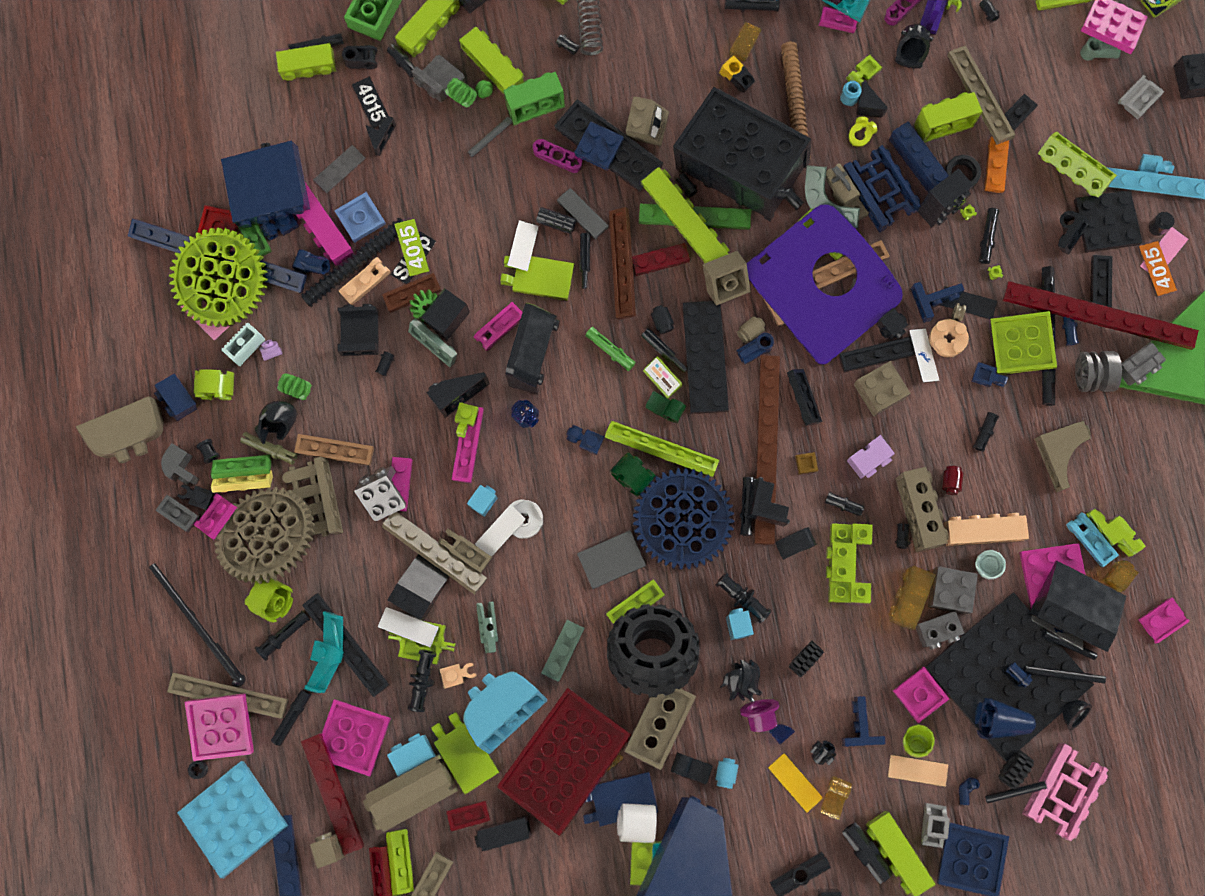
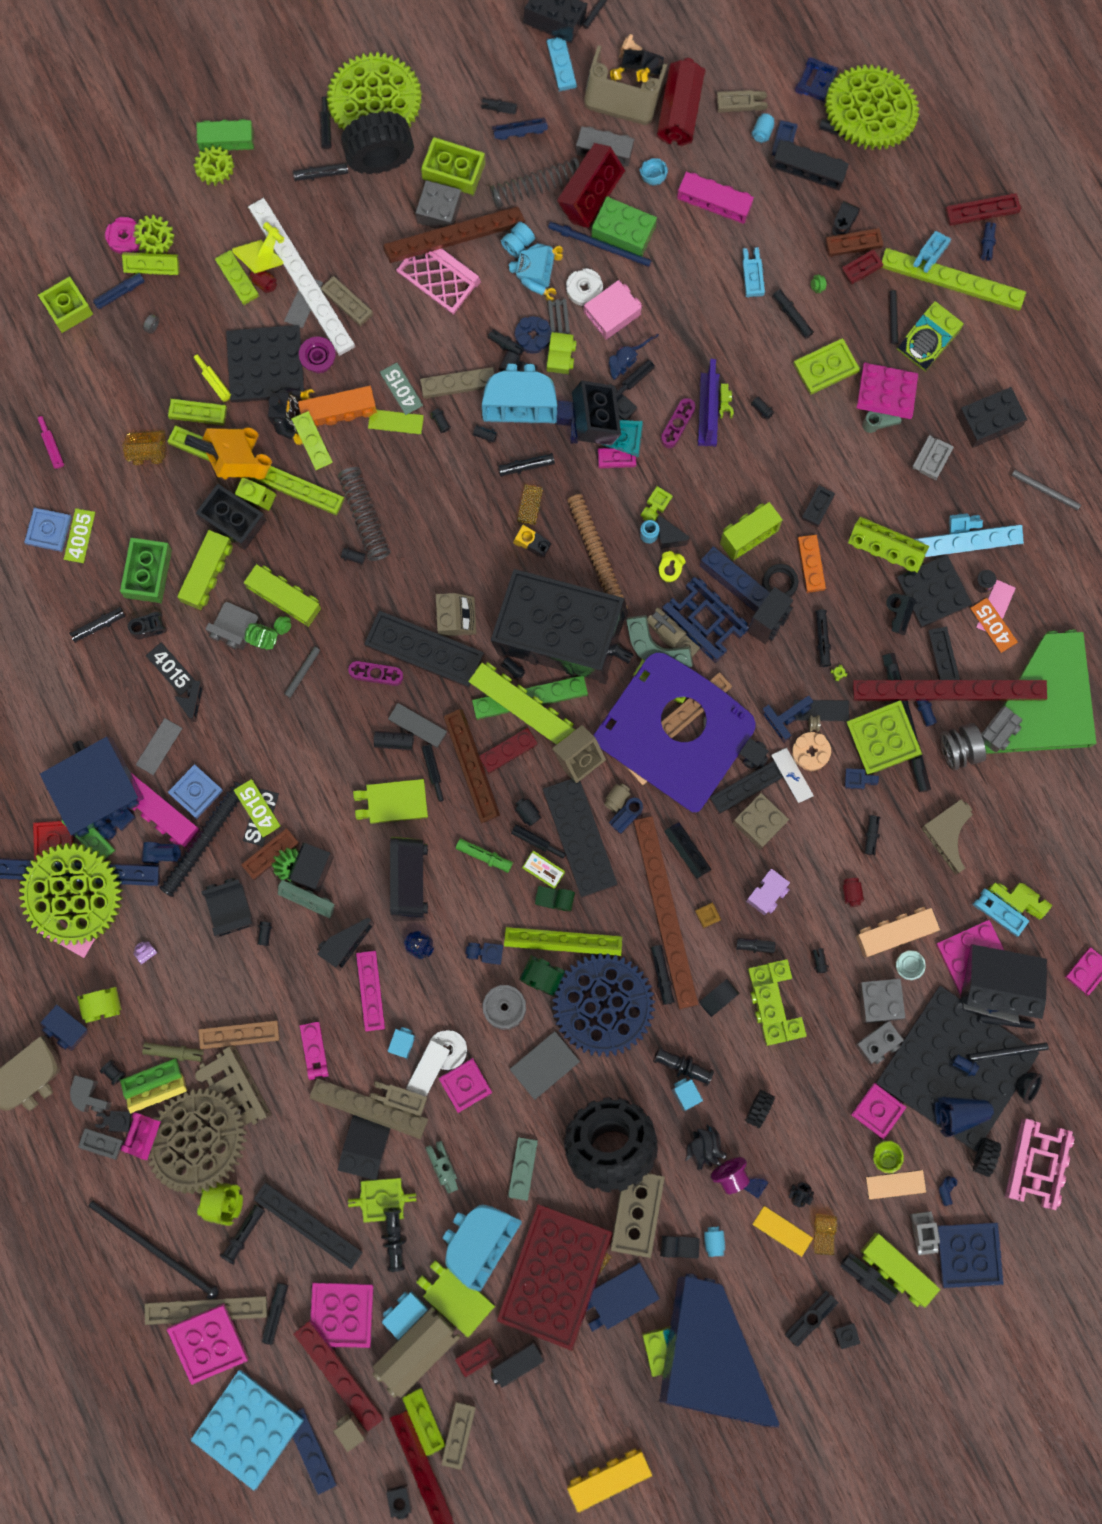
camera: 20 degrees left, 0 degrees up
black bush [188,761,208,779] -> none
light aqua brick [222,323,266,367] -> none
black helmet [255,401,298,444] -> none
lime brick [276,43,336,81] -> none
bright green gear [277,373,312,400] -> none
teal plate [304,611,344,693] -> none
light nougat plate [339,257,390,305] -> none
bracket [354,466,406,521] -> none
white sticker [378,607,439,647] -> none
black pin [386,44,415,78] -> none
light nougat plate [440,663,477,689] -> none
lime plate [454,403,479,438] -> none
dark pink plate [474,302,522,351] -> none
bright green brick [503,72,565,125] -> none
white sticker [508,220,539,271] -> none
dark blue plate [574,122,624,171] -> none
lime plate [606,579,665,624] -> none
white piece [617,804,656,843] -> none
black panel [747,477,790,527] -> none
dark blue bracket [842,696,886,747] -> none
clear yellow brick [888,565,936,630] -> none
dark tan brick [895,467,949,553] -> none
black helmet [896,24,933,68] -> none
dark tan plate [948,45,1015,145] -> none
lime piece [960,204,977,220] -> none
black bar [985,781,1048,804] -> none
clear yellow brick [1102,560,1139,592] -> none
none -> dark pink plate [438,1058,492,1113]
none -> flat silver wheel [483,985,526,1030]

